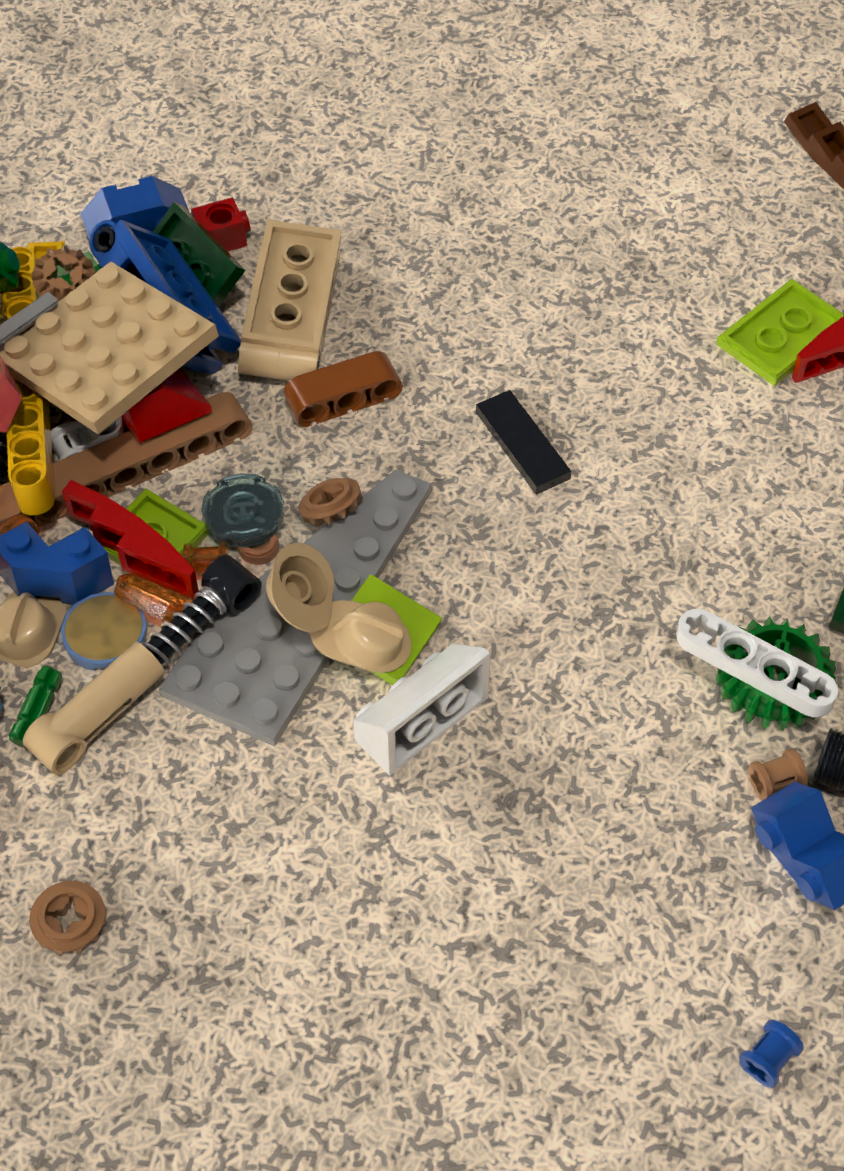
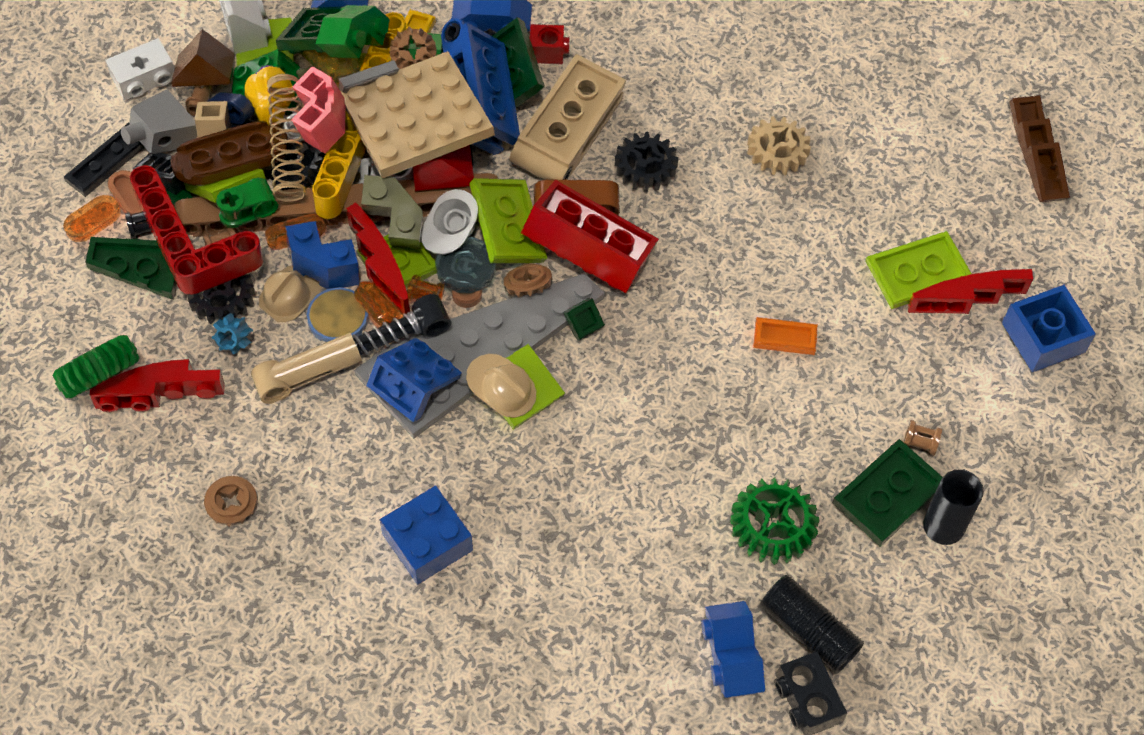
camera: 20 degrees right, 5 degrees up
green axle [9,666,62,748] -> none
tan piece [266,543,334,633] -> none
white slope [353,643,490,776] -> none
black tile [476,390,571,495] -> none
white beam [676,609,838,717] -> none
medium nougat bush [748,748,808,801] -> none
none -> olive brick [361,175,423,249]
none -> blue bracket [366,338,462,422]
none -> blue brick [379,485,473,585]
none -> white piece [421,189,478,255]
none -> lime tile [469,178,547,263]
none -> red slope [521,179,659,293]
none -> dark green tile [563,298,605,340]
none -> black gear [614,132,679,192]
none -> tan gear [747,116,811,175]
none -> orange tile [753,317,818,355]

